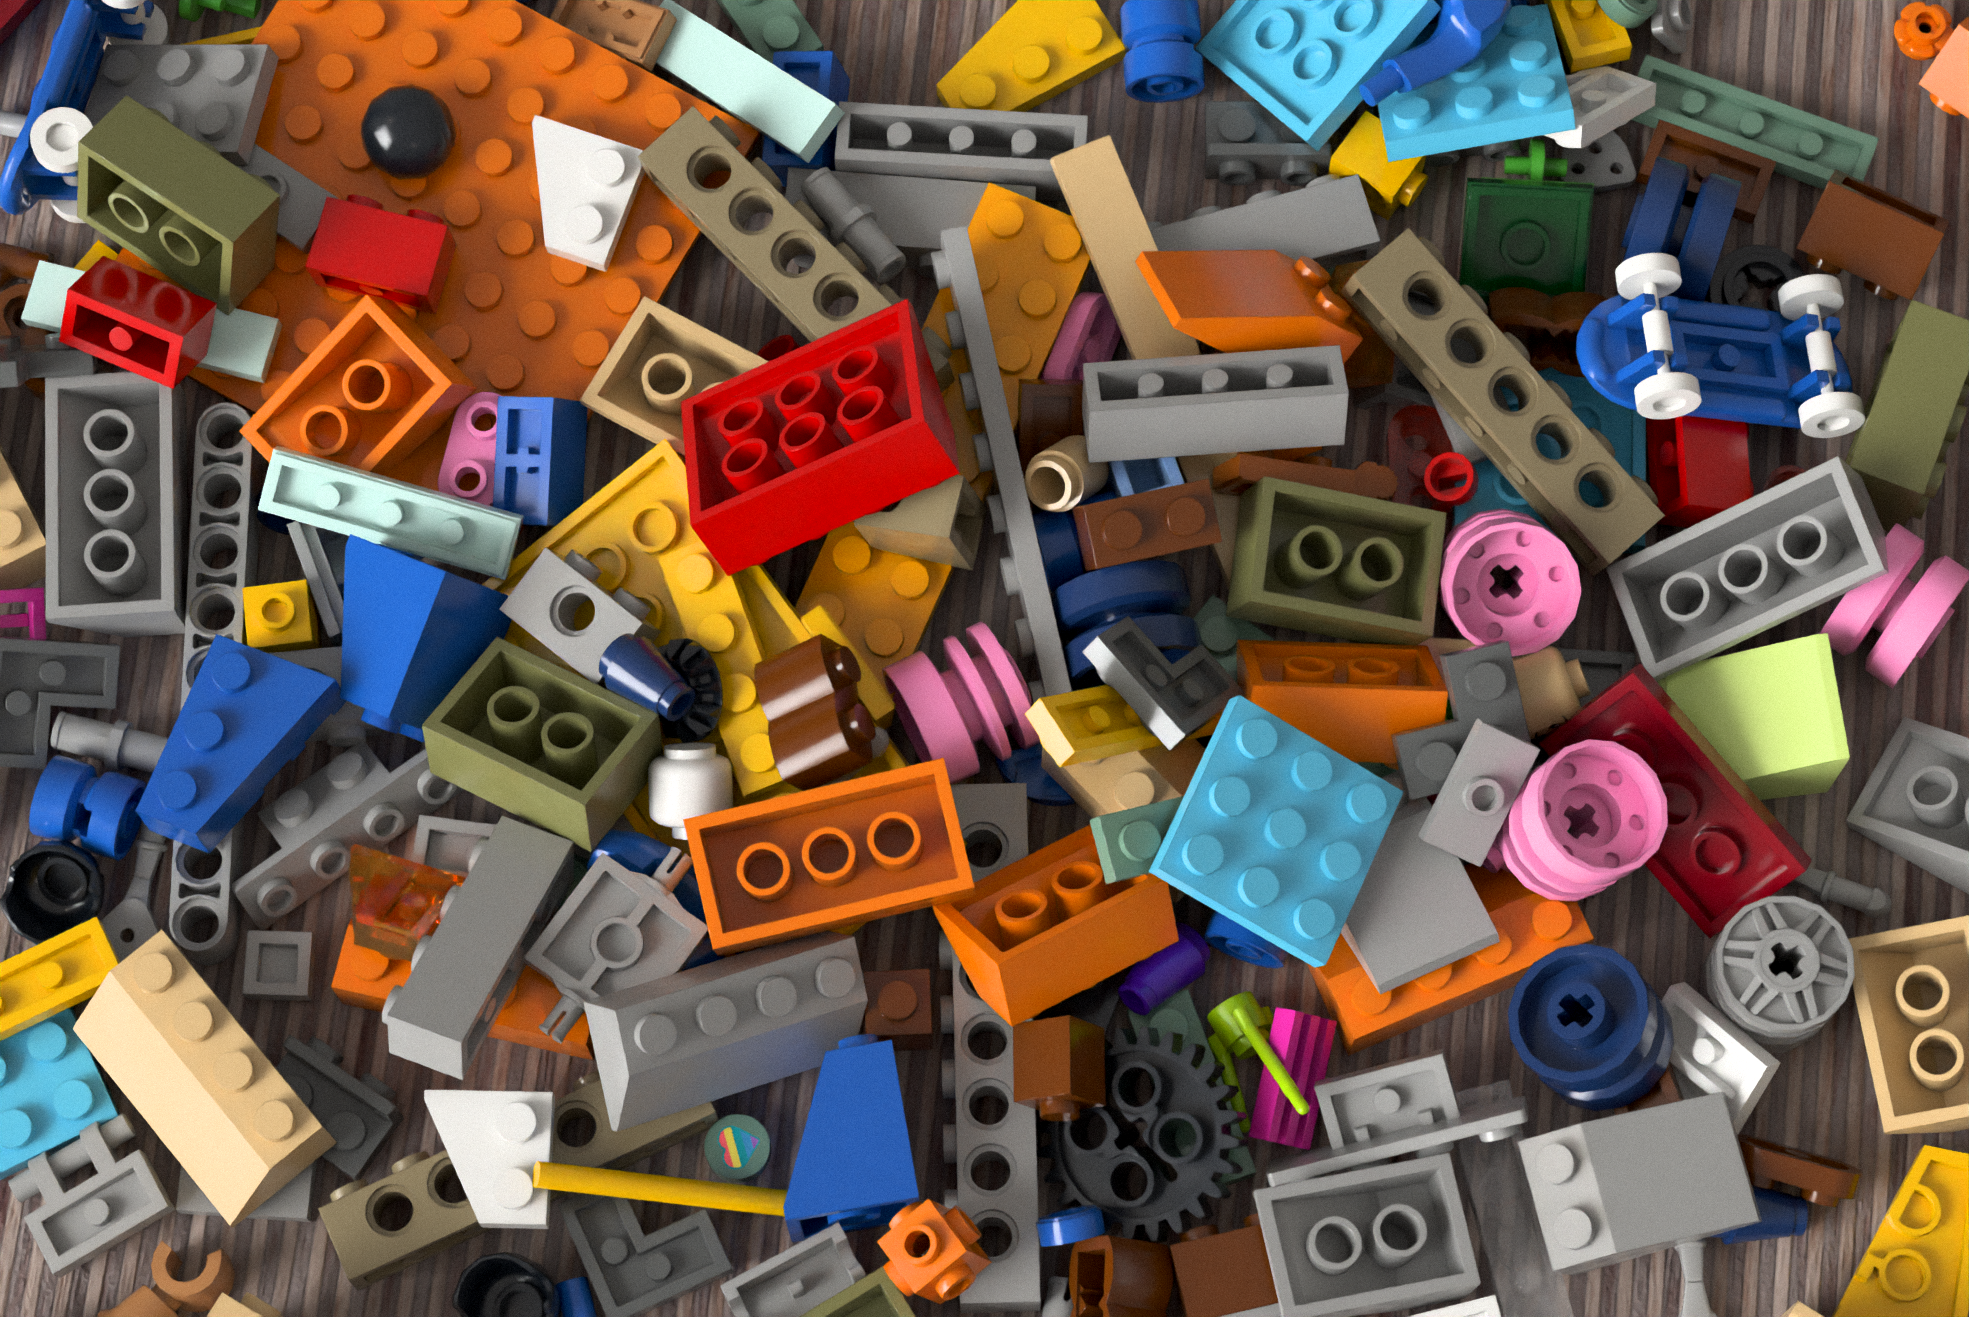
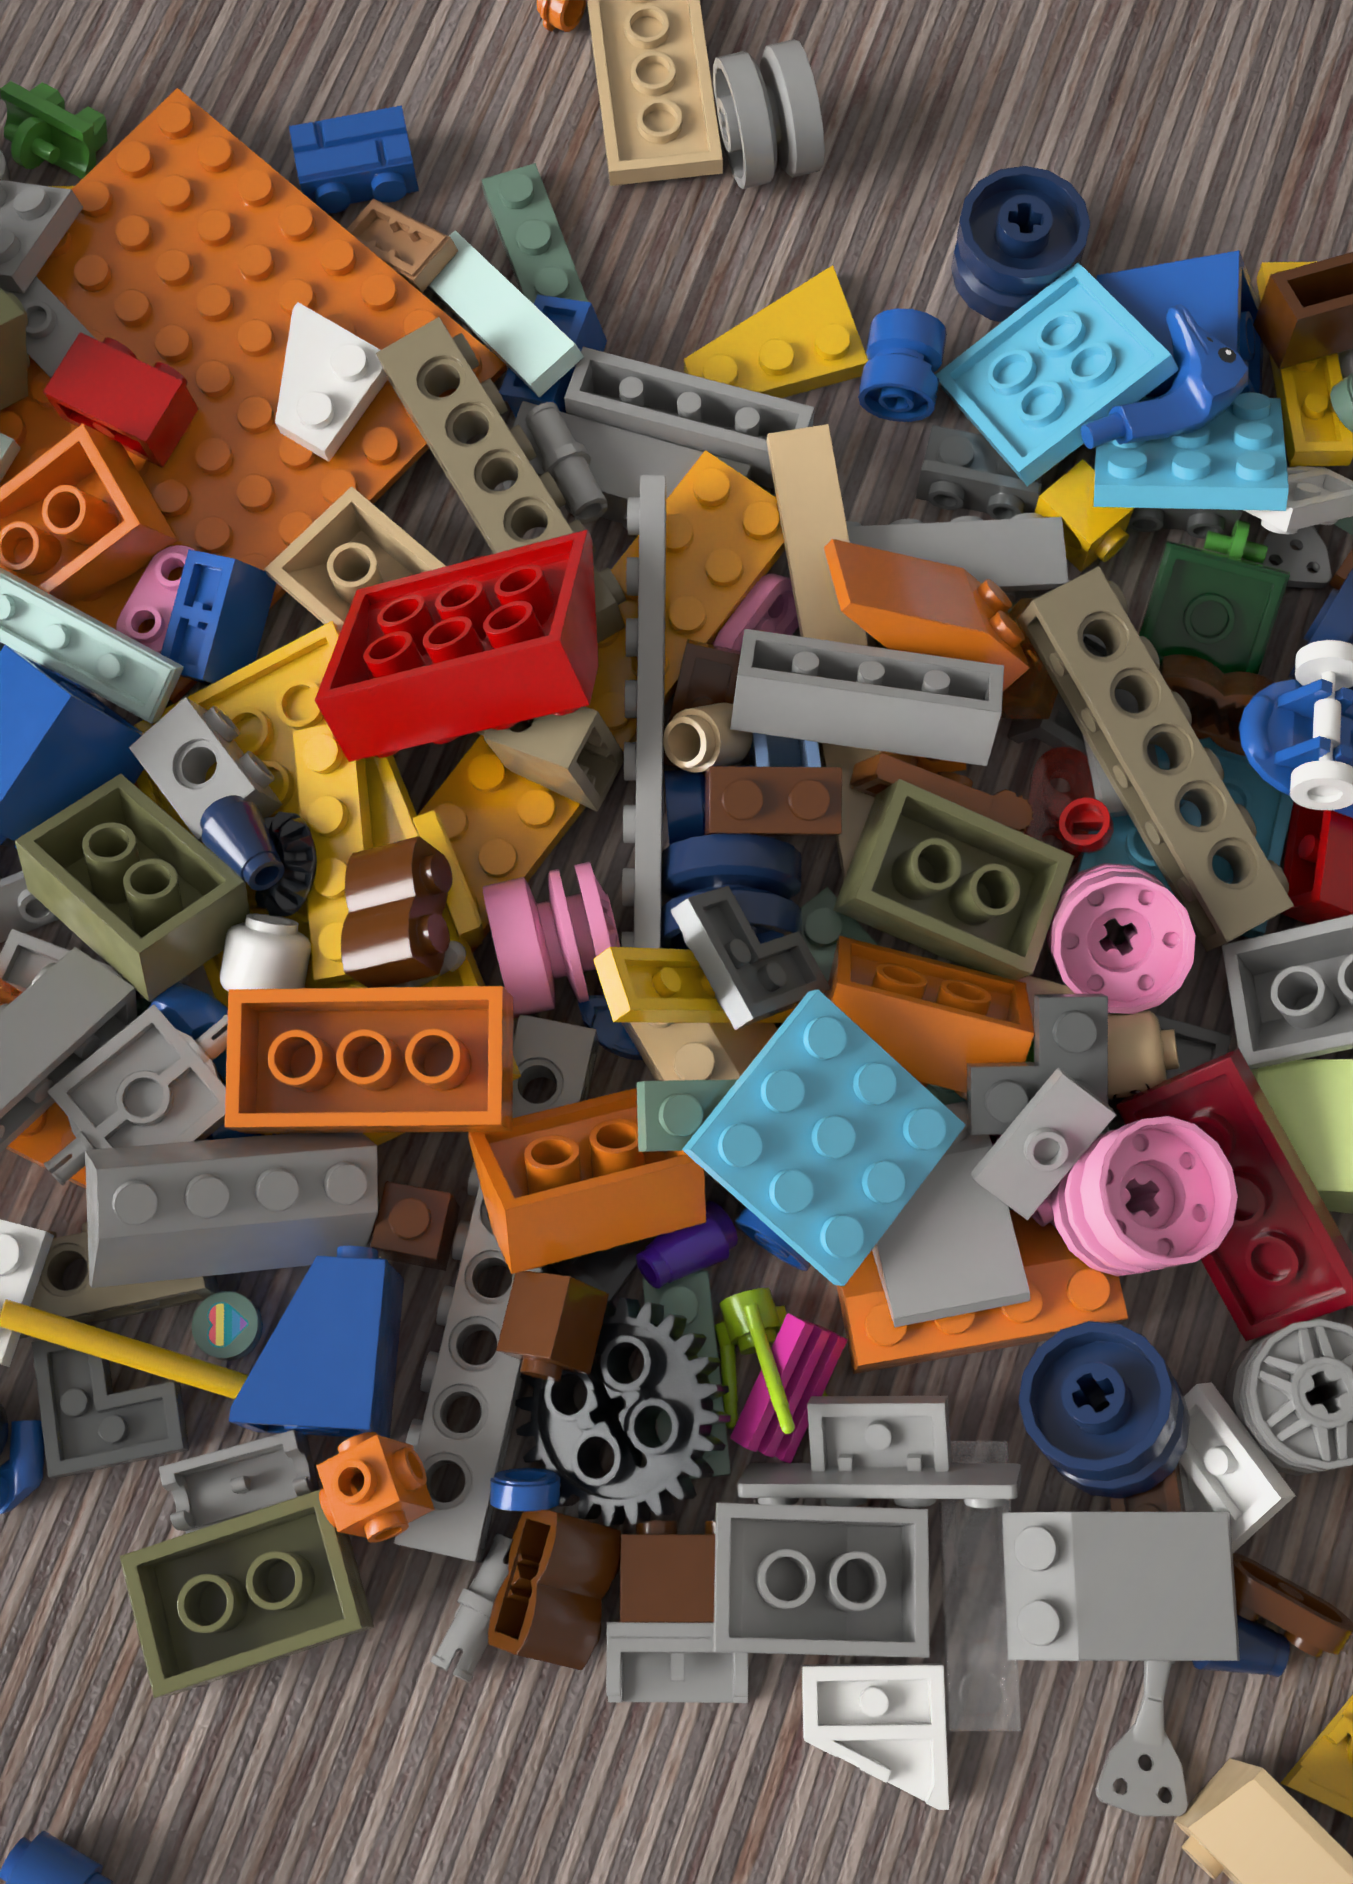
camera: 15 degrees right, 0 degrees up
black hair [361,84,456,180] -> none

